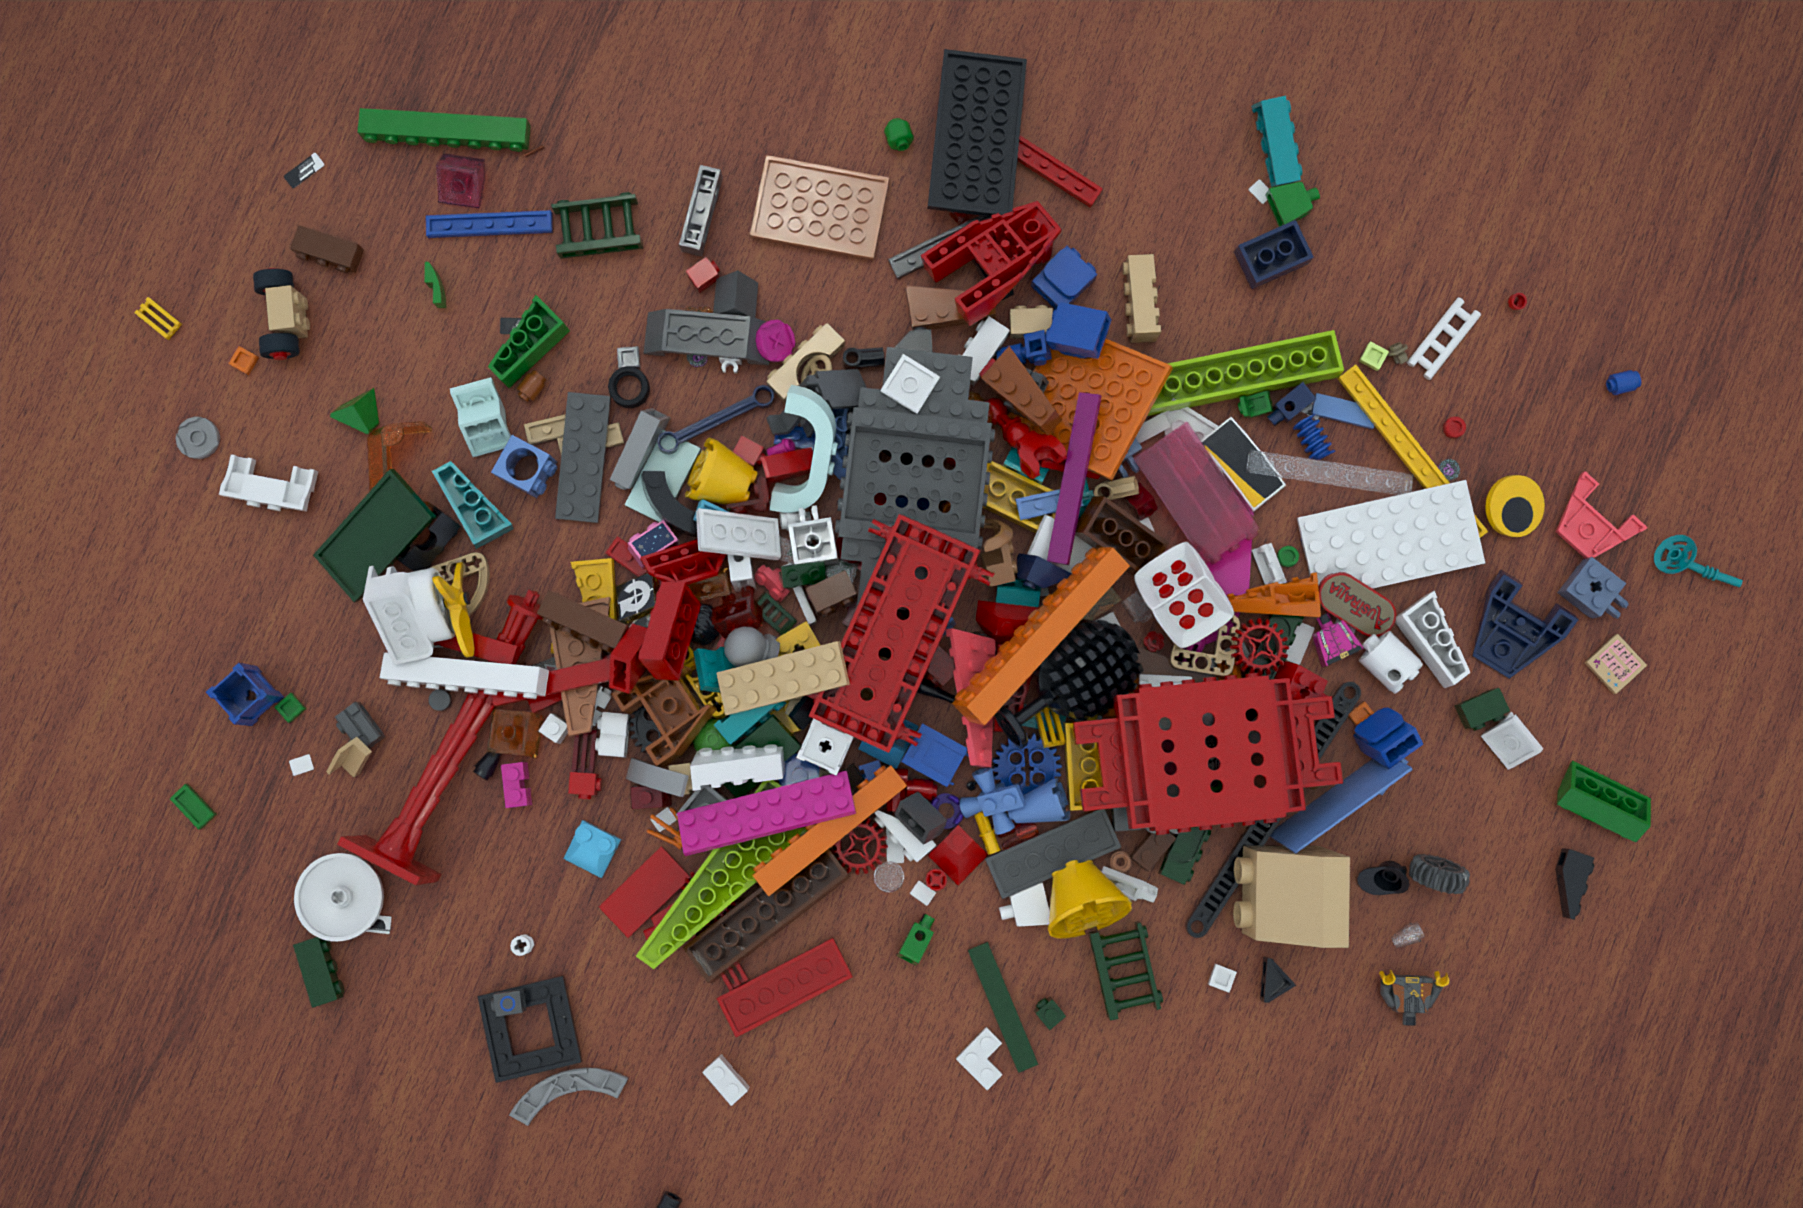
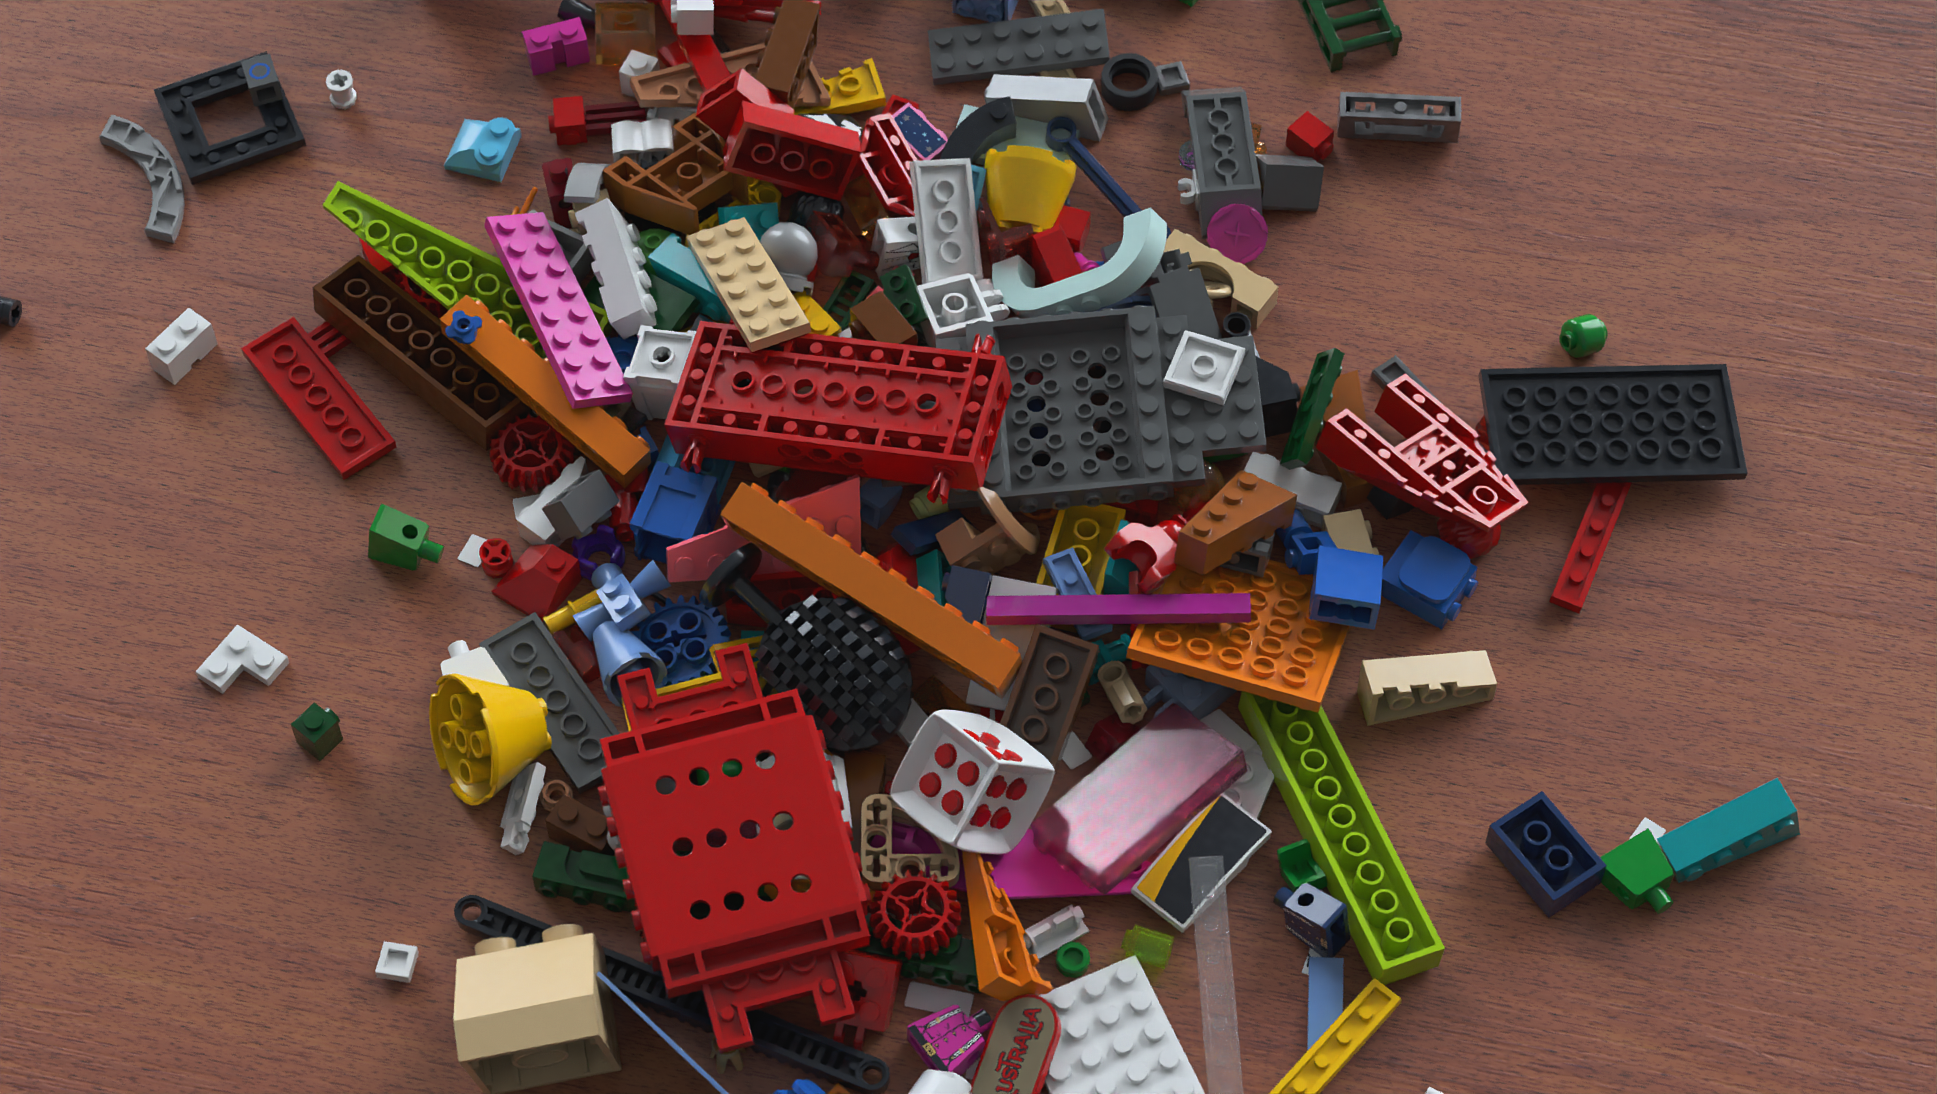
camera: 80 degrees right, 25 degrees down
red tile [599,846,691,938] -> none
plate [750,155,889,260] -> none
clear piece [874,861,904,892] -> none
dark green tile [968,942,1039,1073] -> none
dark green fence [1088,921,1163,1021] -> none
black slope [1260,956,1296,1003] -> none
blue piece [1293,414,1336,461] -> none
yellowish green plate [1359,341,1389,371] -> none
dark tan plate [1387,342,1409,364] -> none
none -> blue plate [445,310,482,344]
none -> dark blue tile [890,509,978,556]
none -> clear neon green brick [1121,925,1175,970]
none -> dark green plate [1280,348,1345,470]

